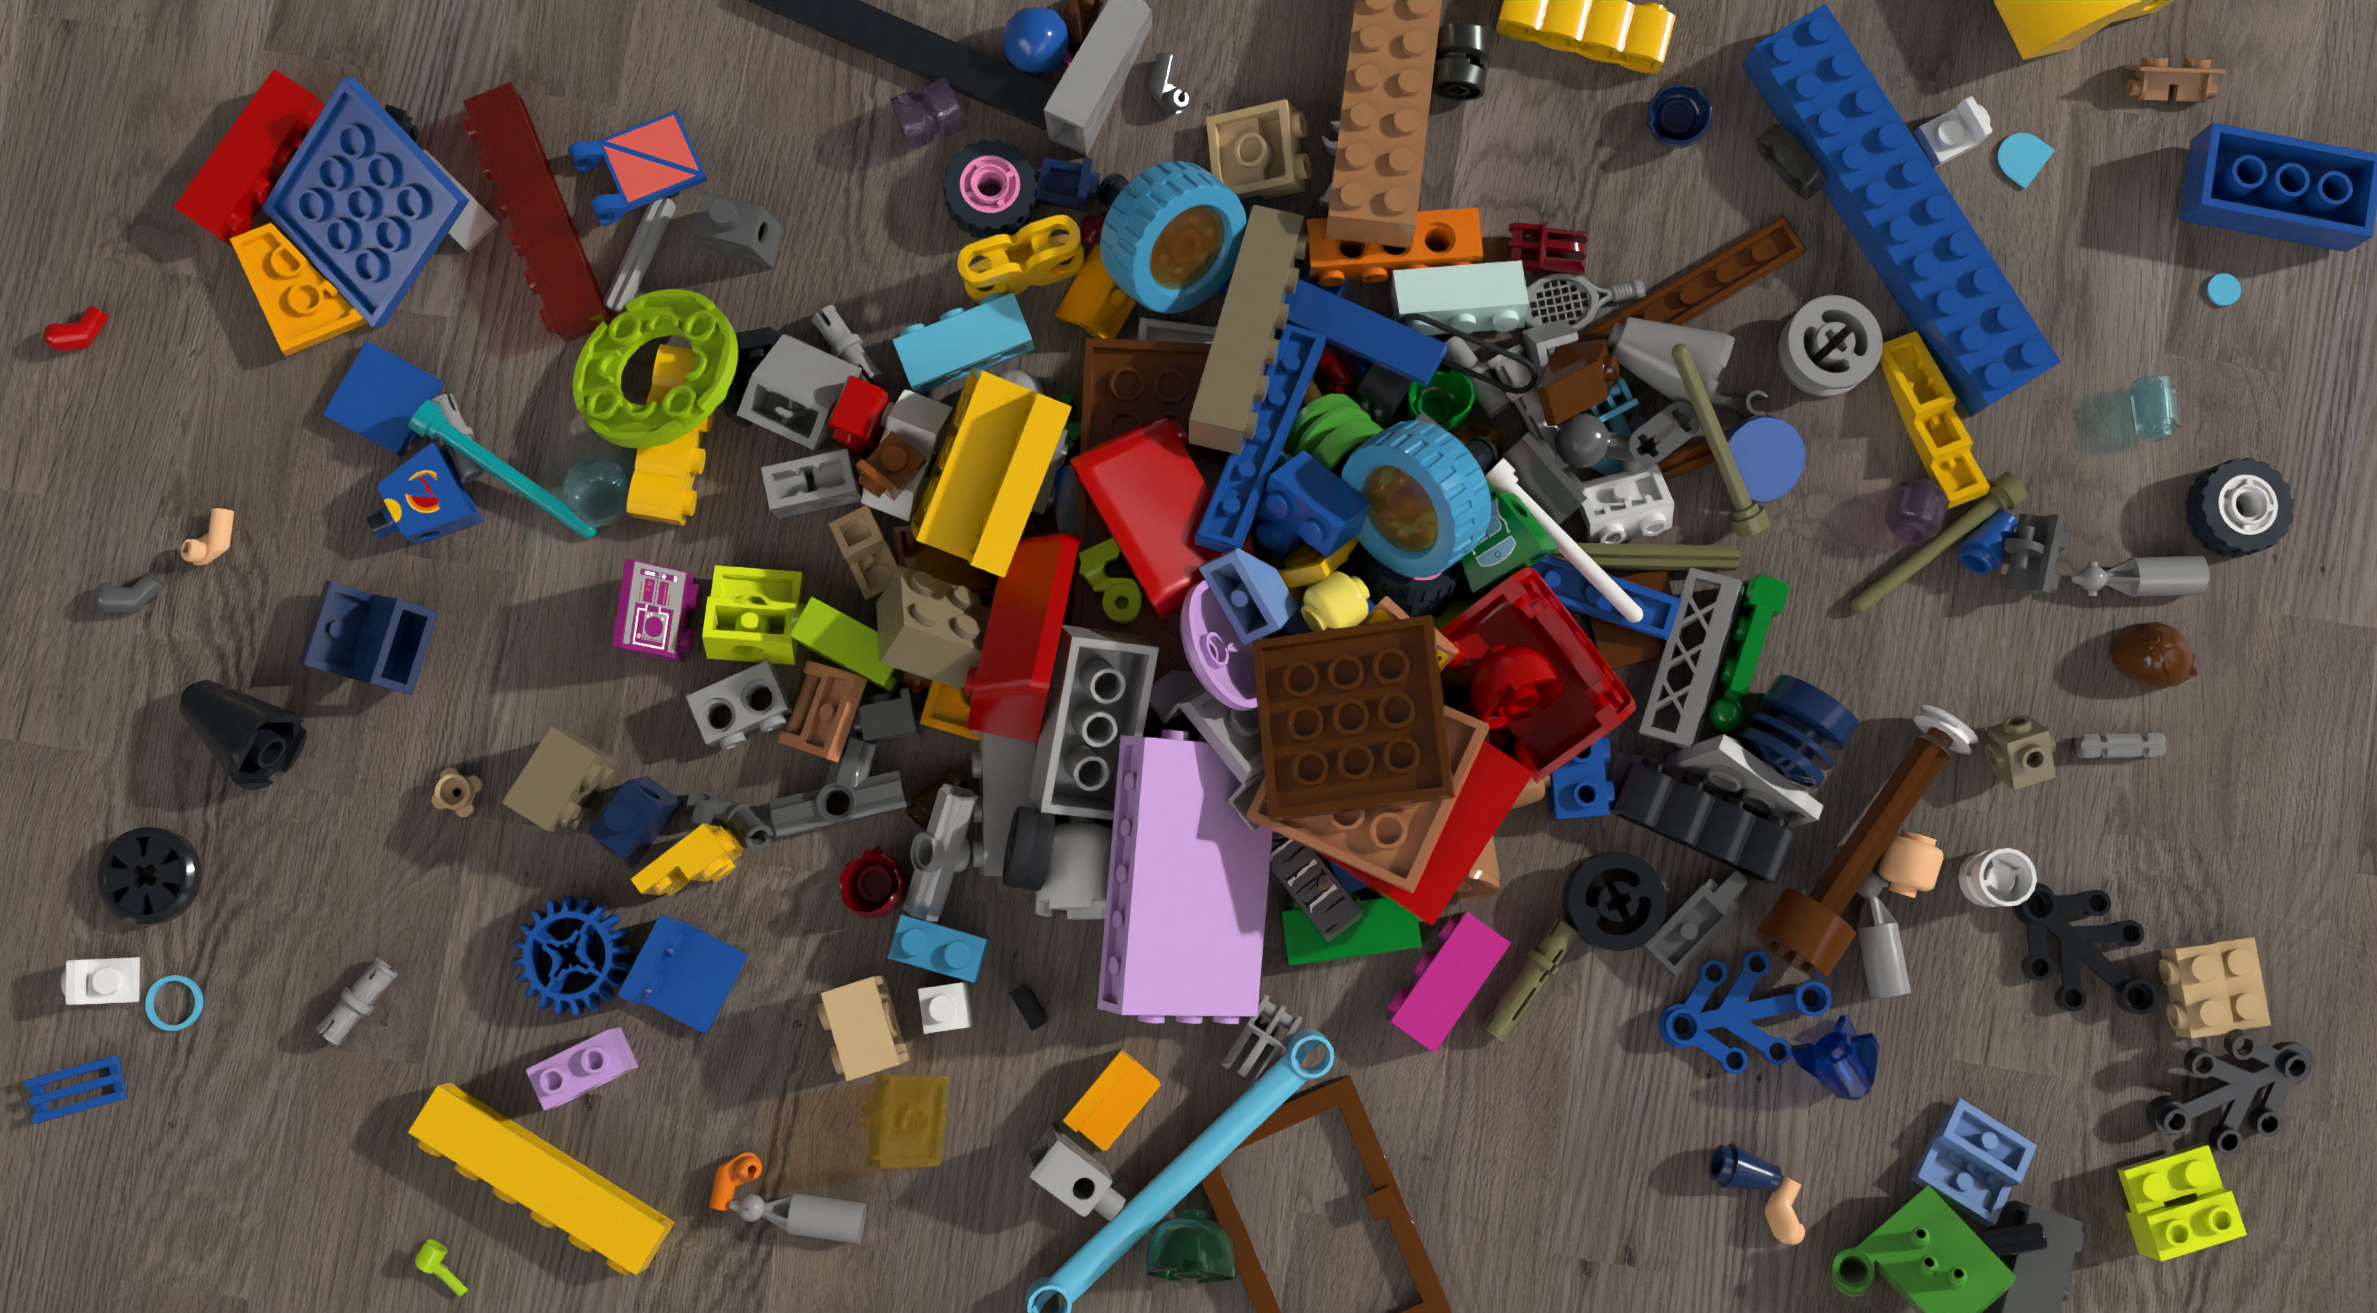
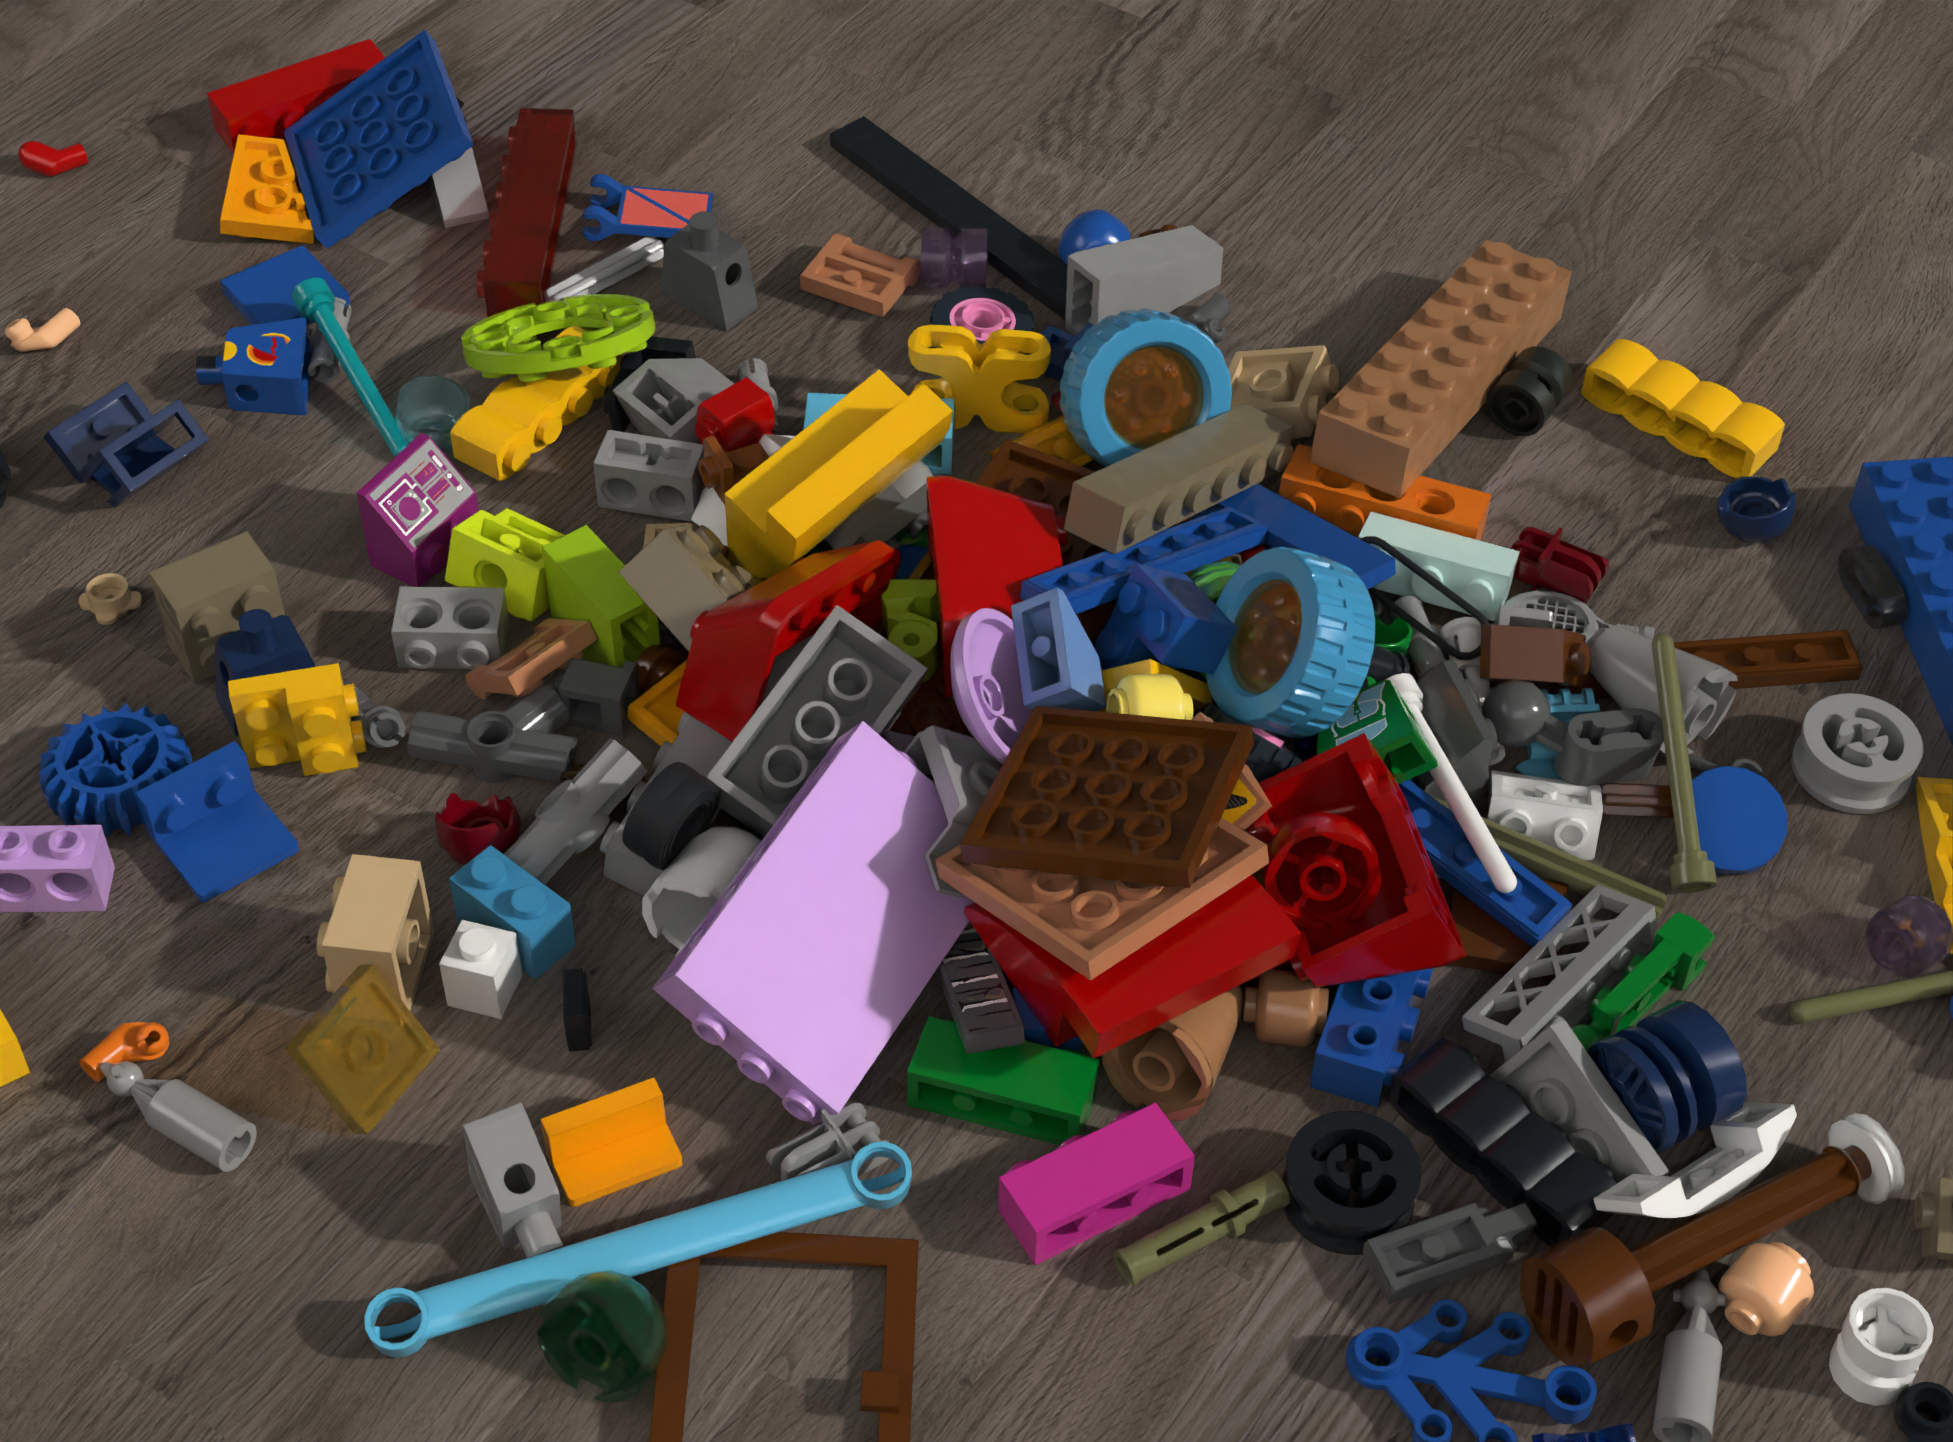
camera: 25 degrees right, 35 degrees down
none -> nougat plate [800,233,922,317]
none -> white slope [1593,1102,1797,1218]

